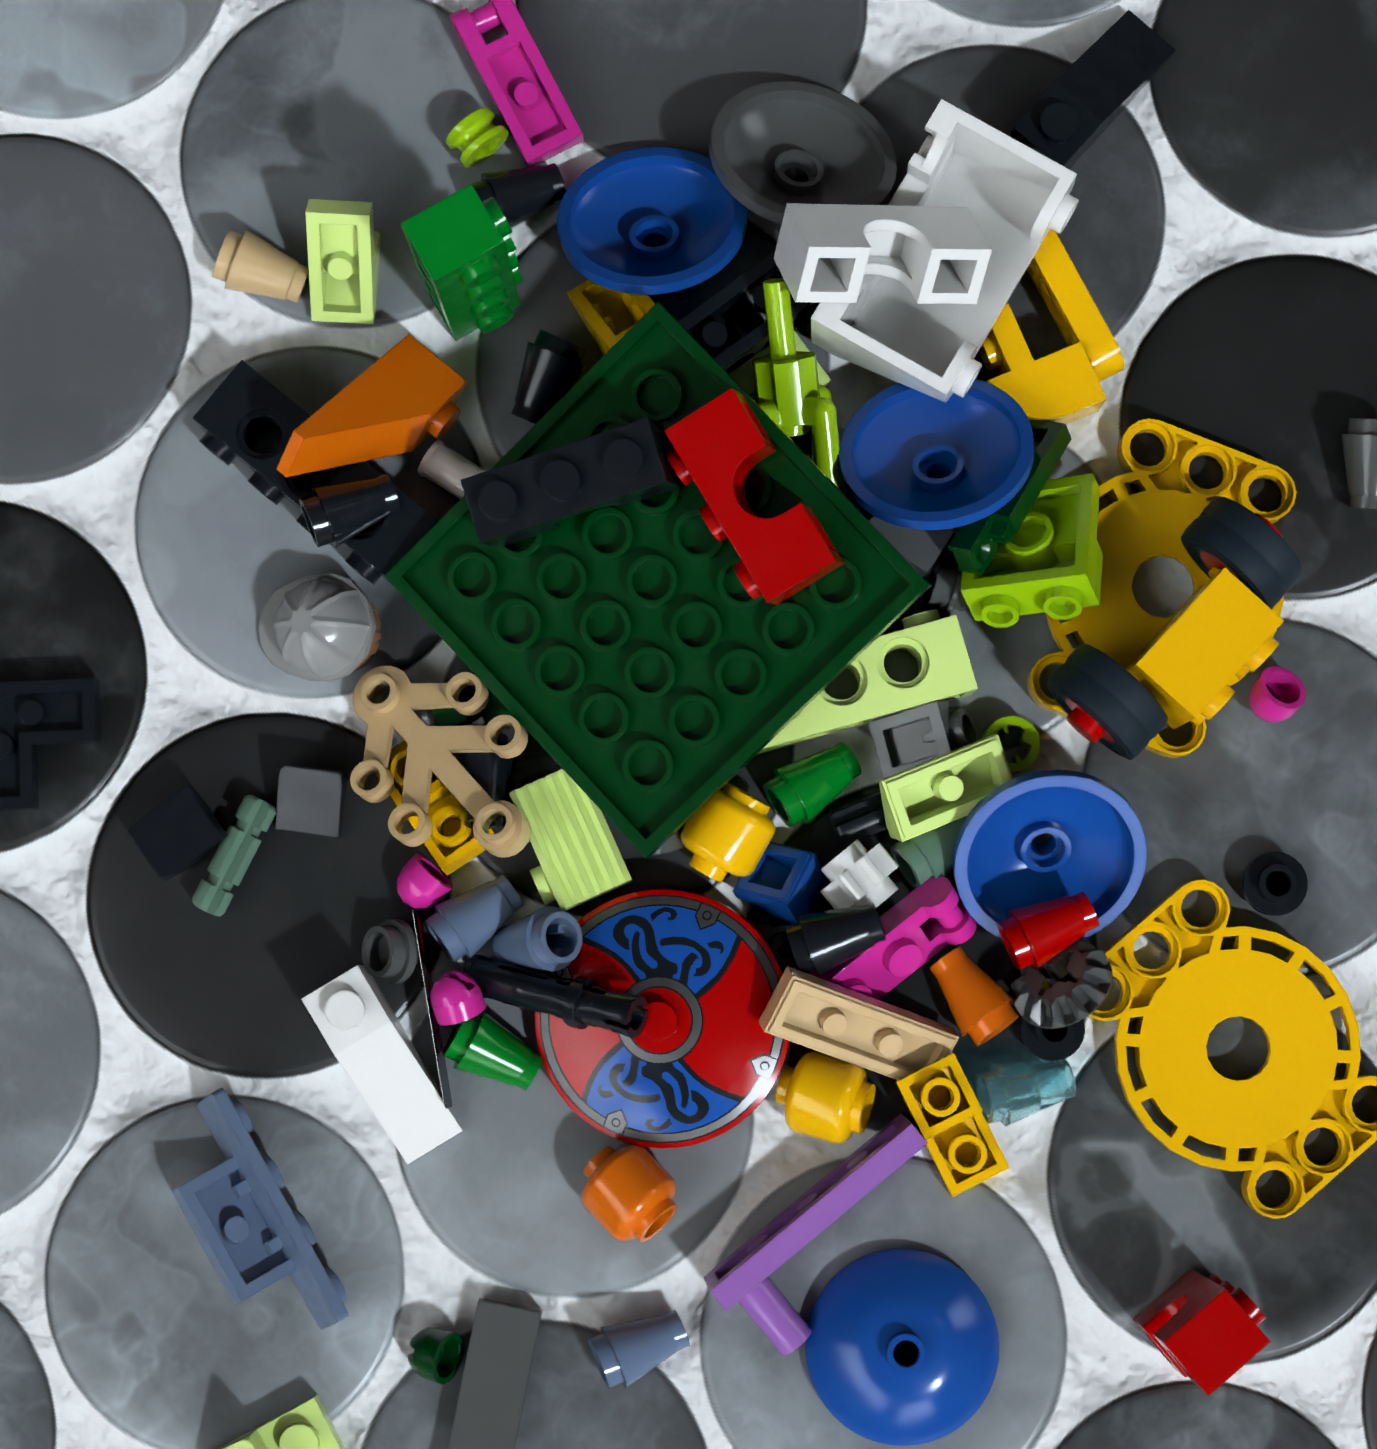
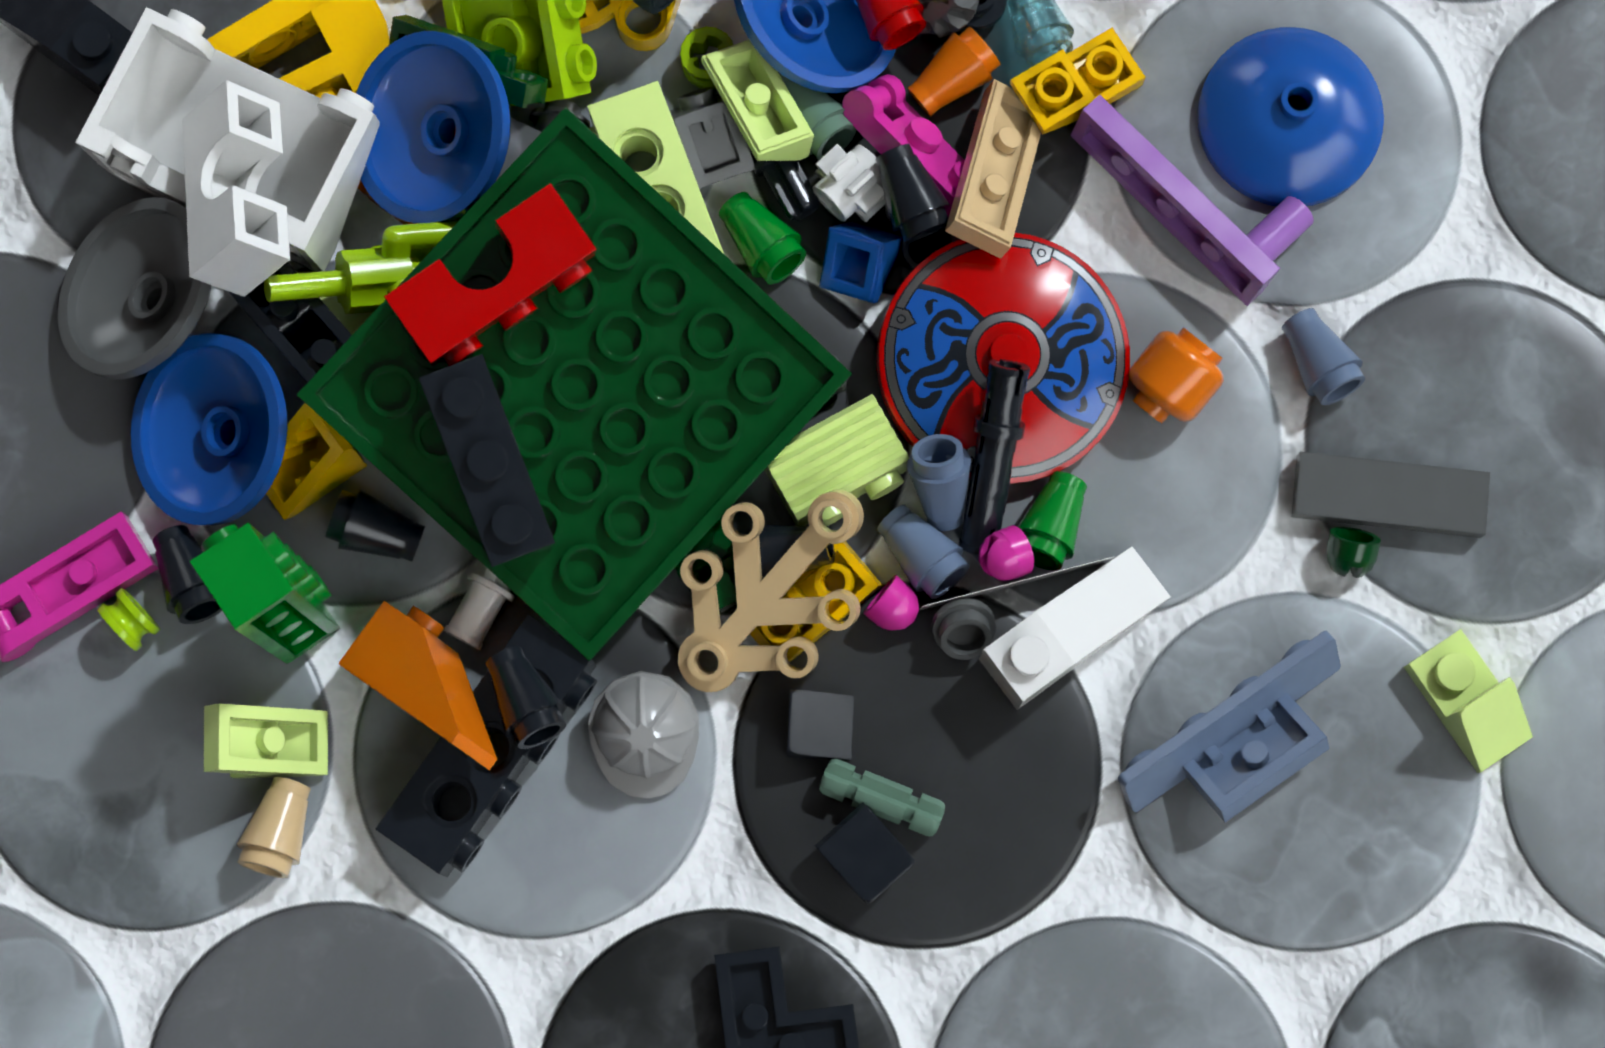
camera: 95 degrees left, 5 degrees down
yellow head [680,783,775,883] -> none
yellow head [775,1051,876,1144] -> none

